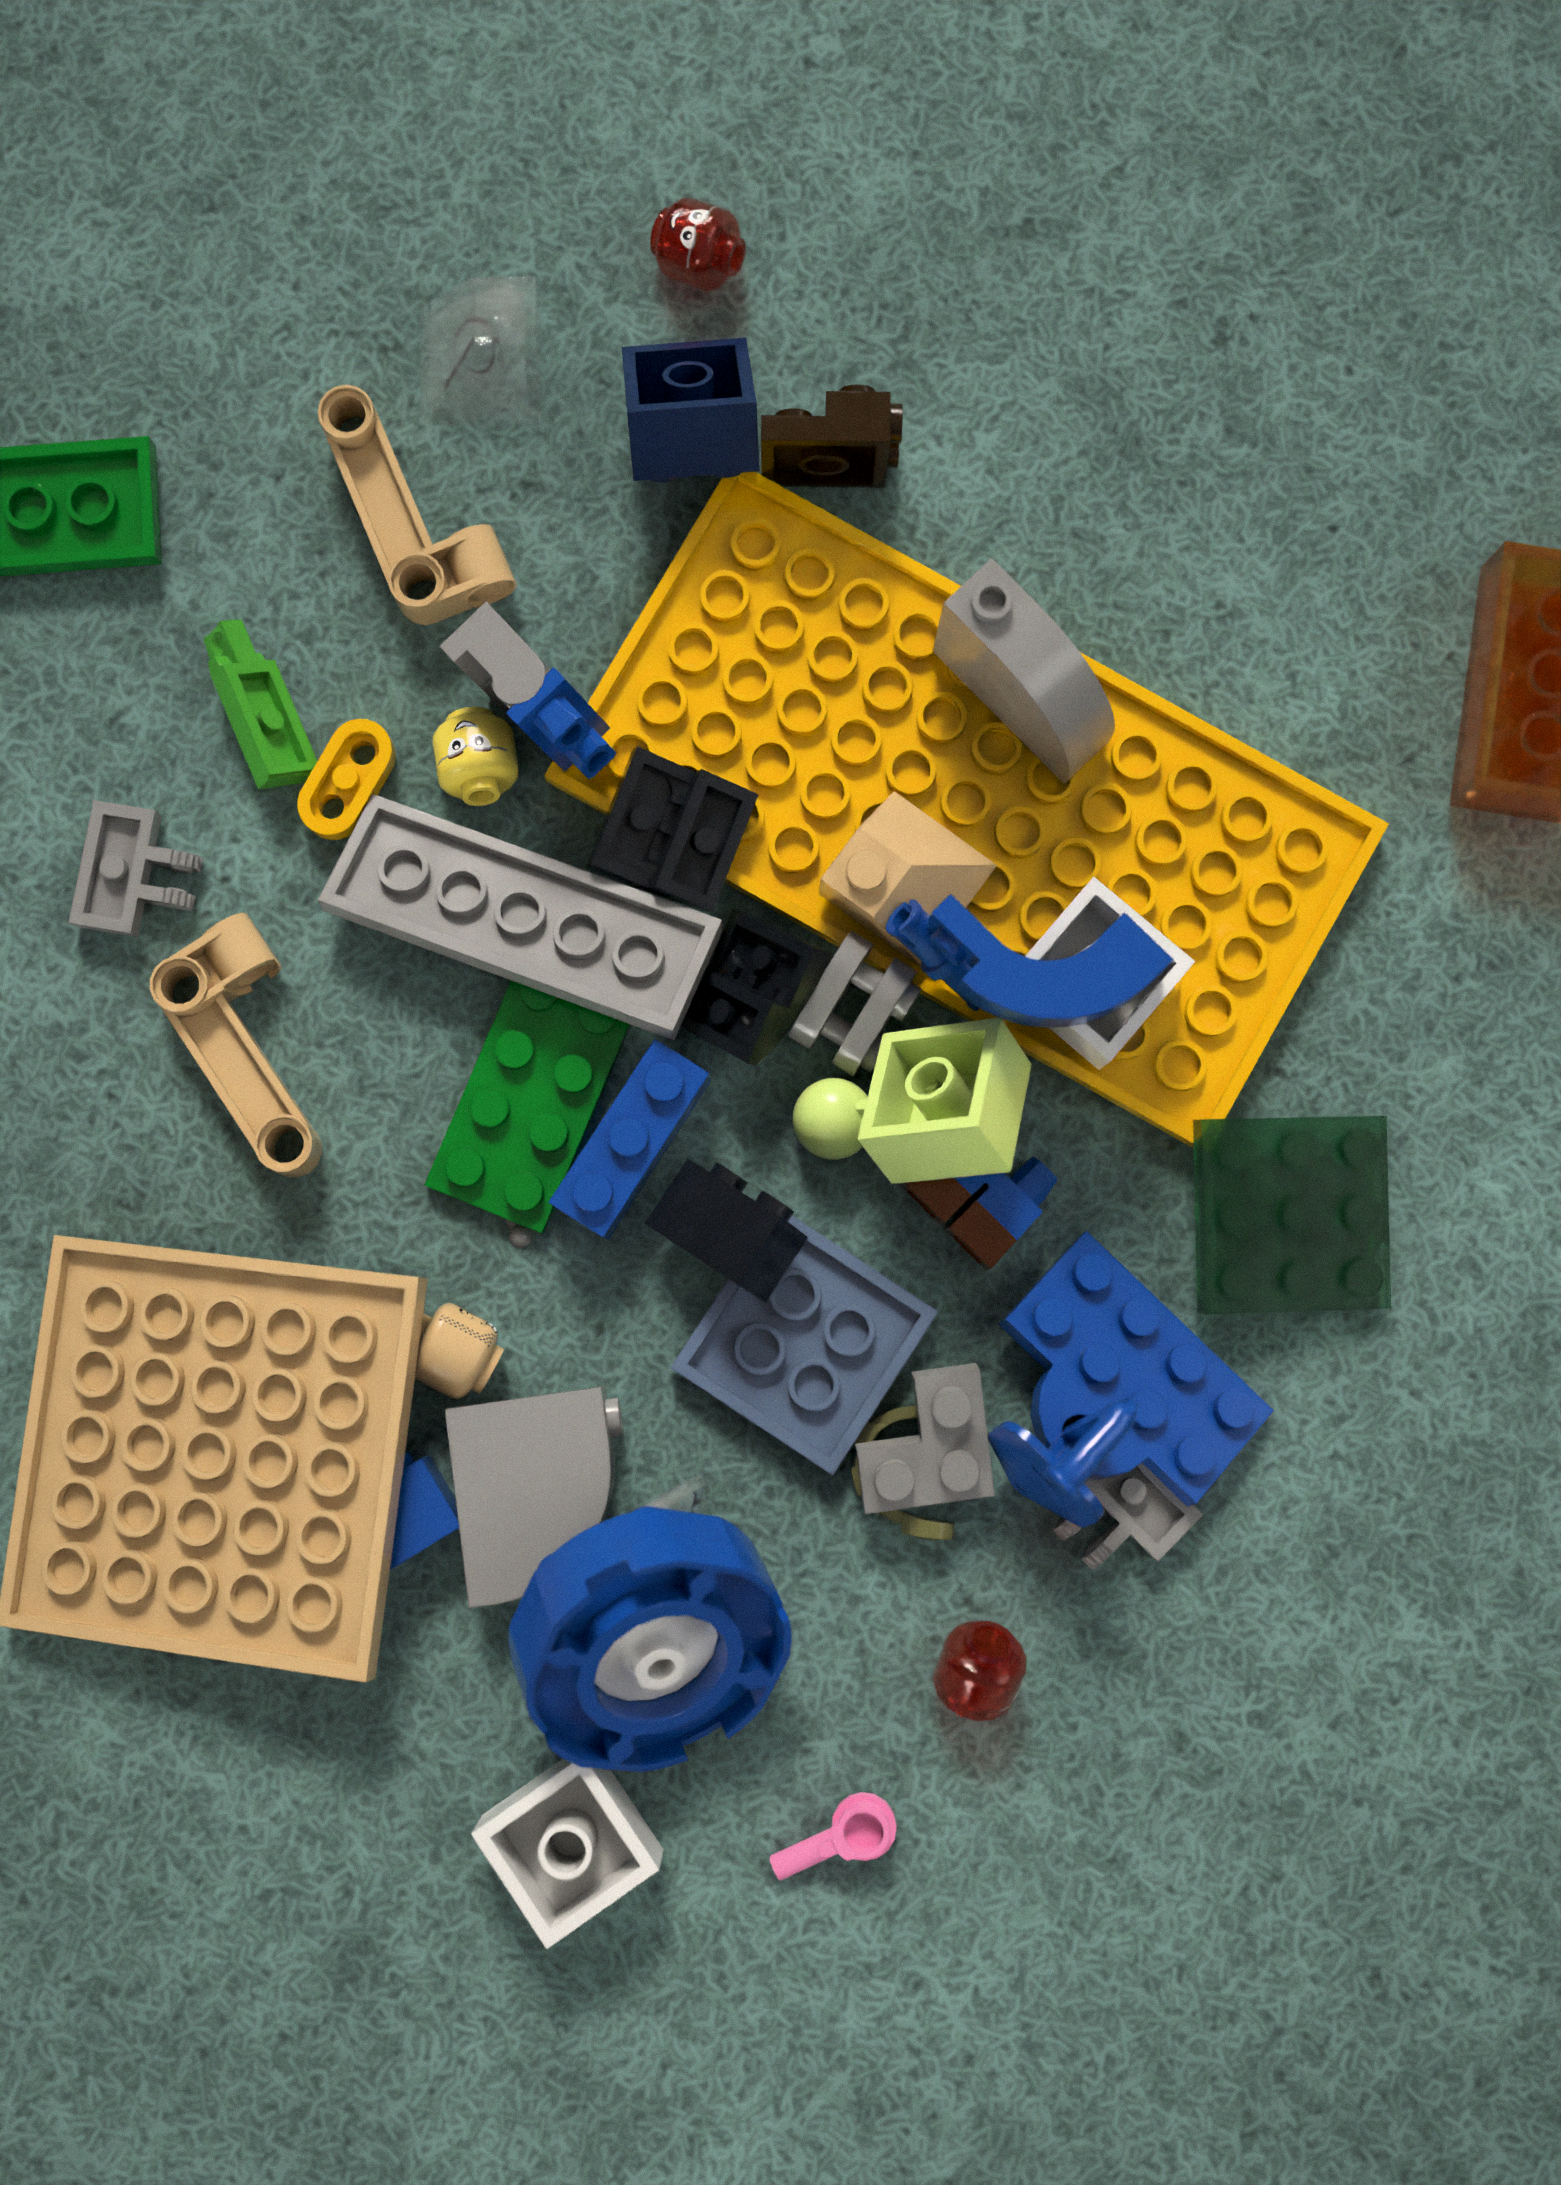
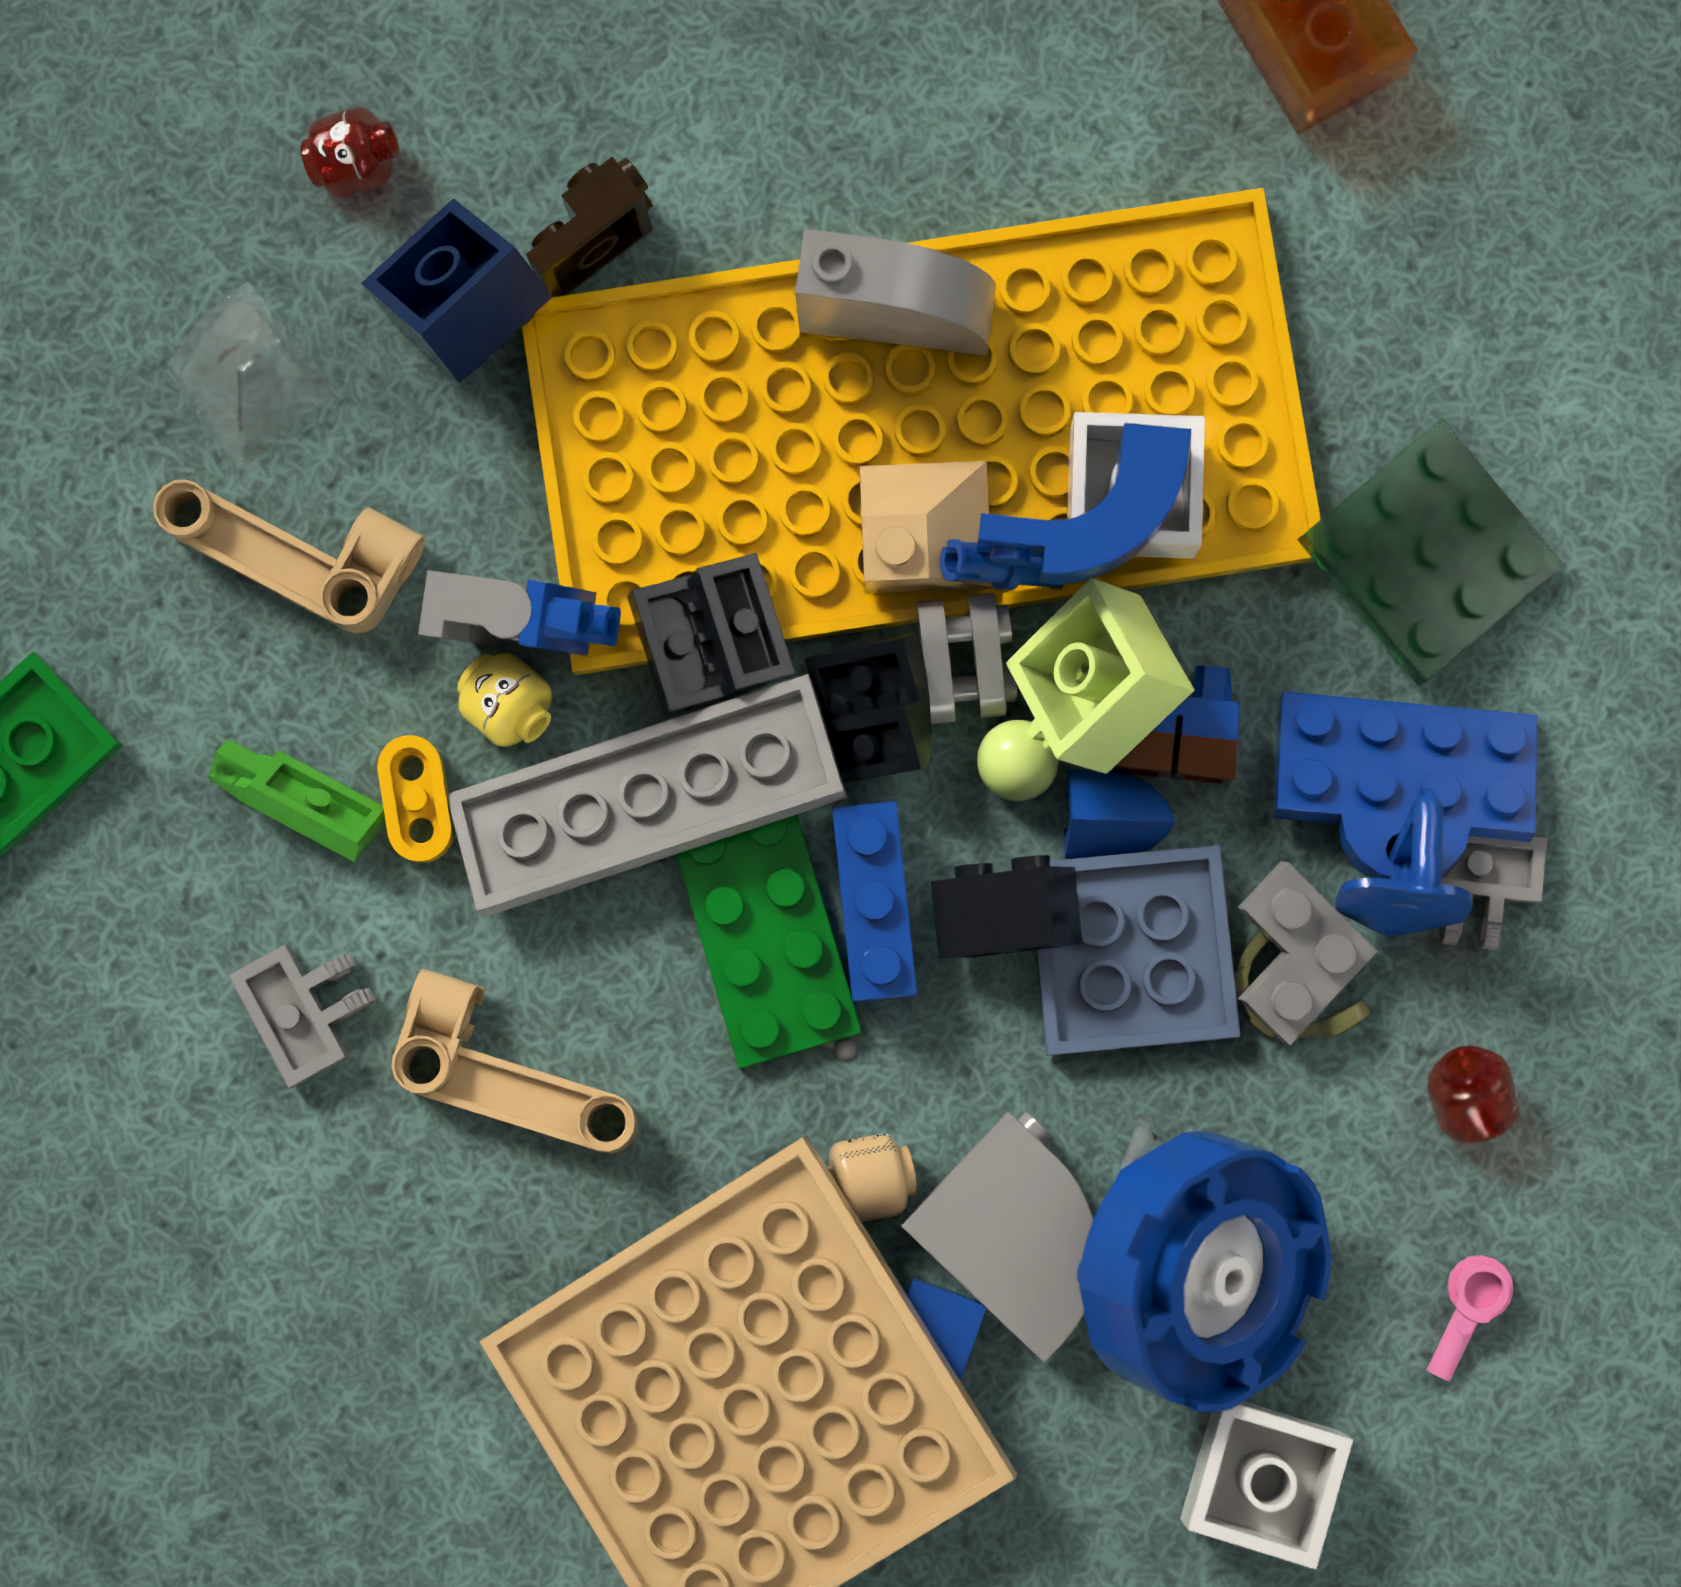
camera: 30 degrees left, 0 degrees up
none -> blue brick [1064,769,1175,859]

